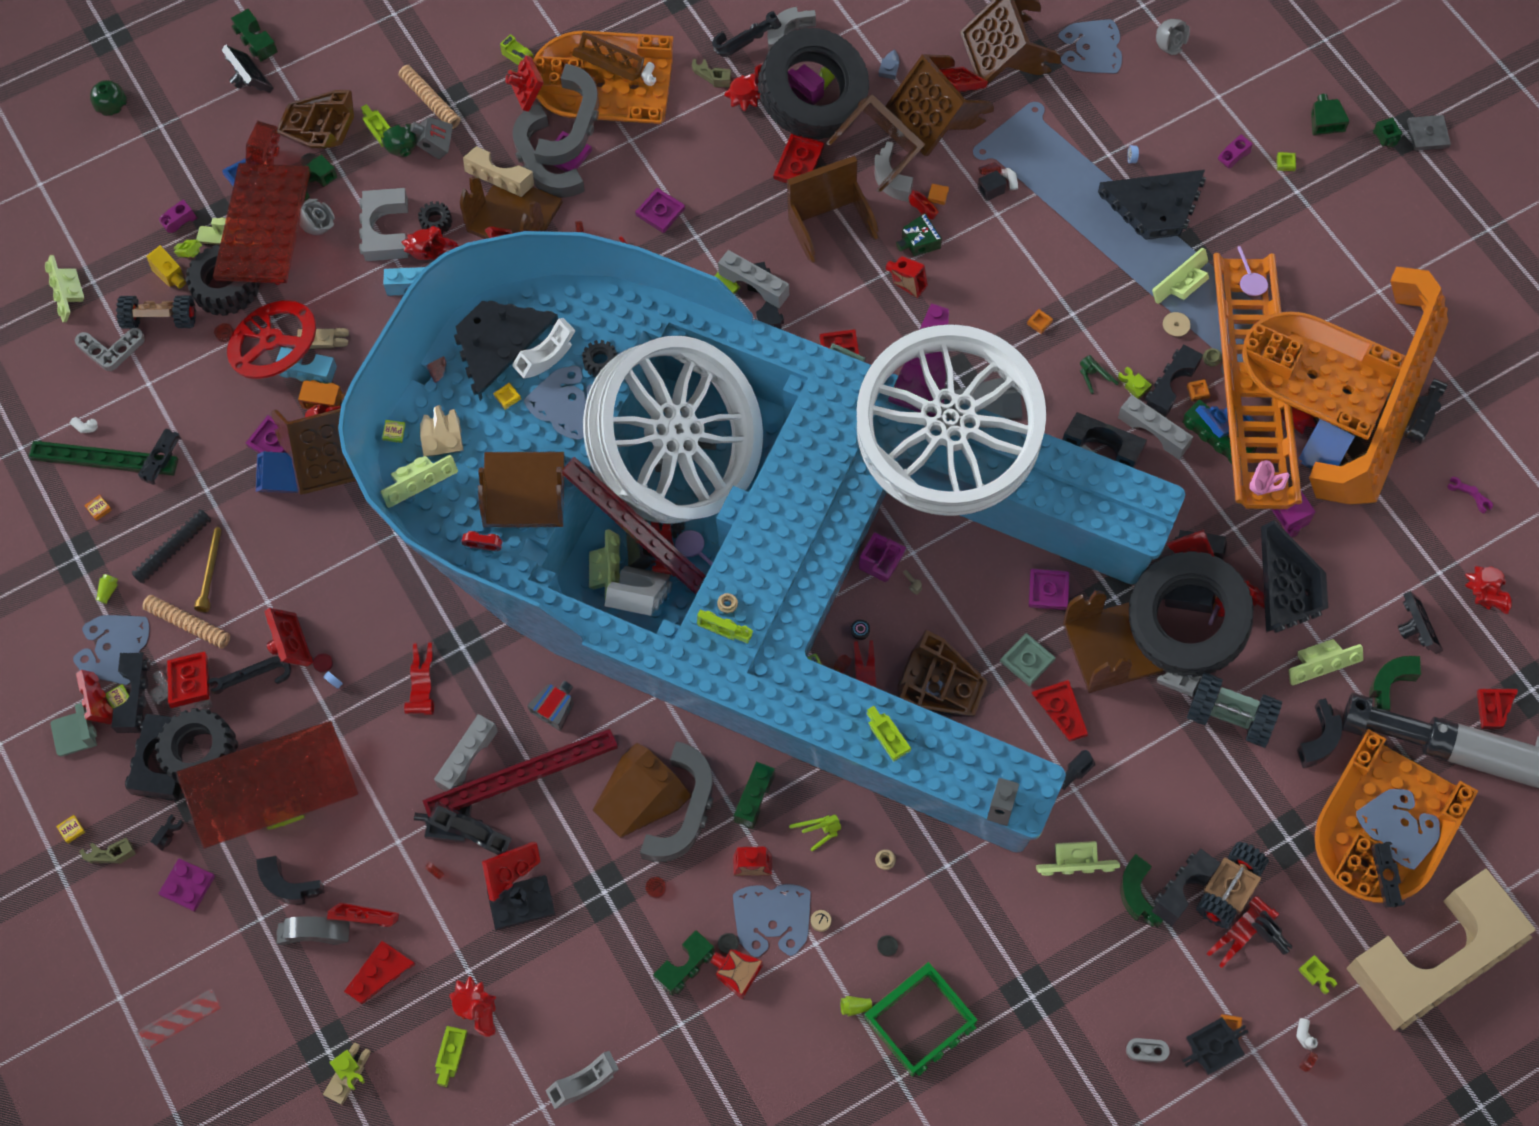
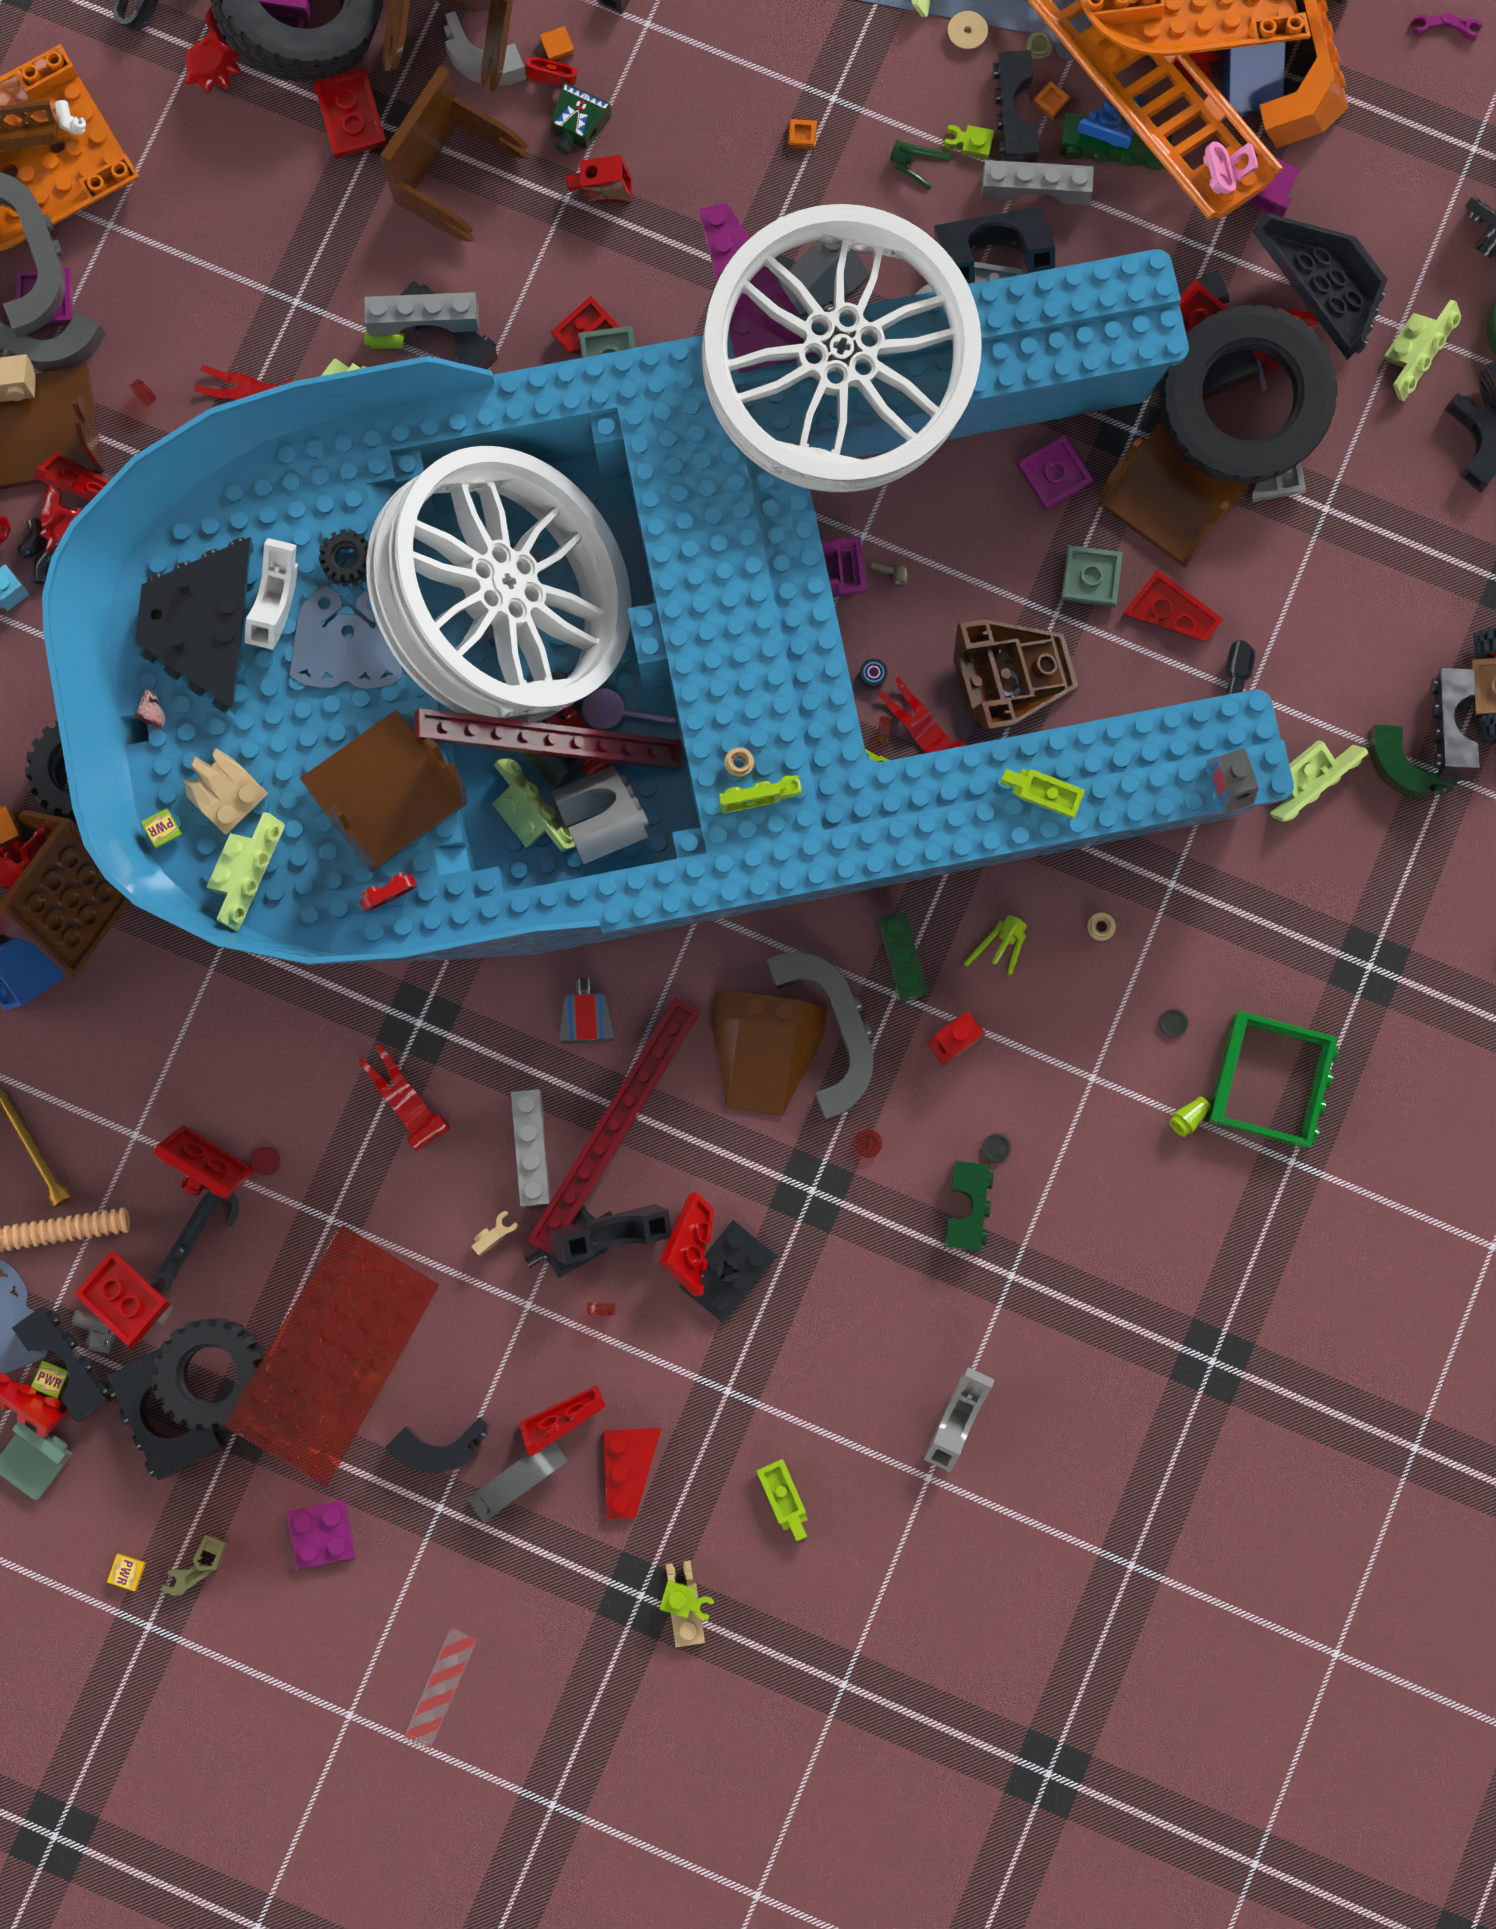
camera: 40 degrees left, 15 degrees up
black plate [150,815,184,851] -> none
light blue tile [324,671,343,689] -> none
red head [449,976,496,1037] -> none
yellow tile [493,383,521,410] -> none
magenta plate [635,188,685,233] -> none
olive piece [692,59,731,87] -> none
torso [710,949,763,1000] -> none
sand blue piece [733,884,811,957] -> none
tan tile [811,910,831,932] -> none
black plate [1187,672,1283,748] -> none
none -> tan plate [471,1211,519,1256]

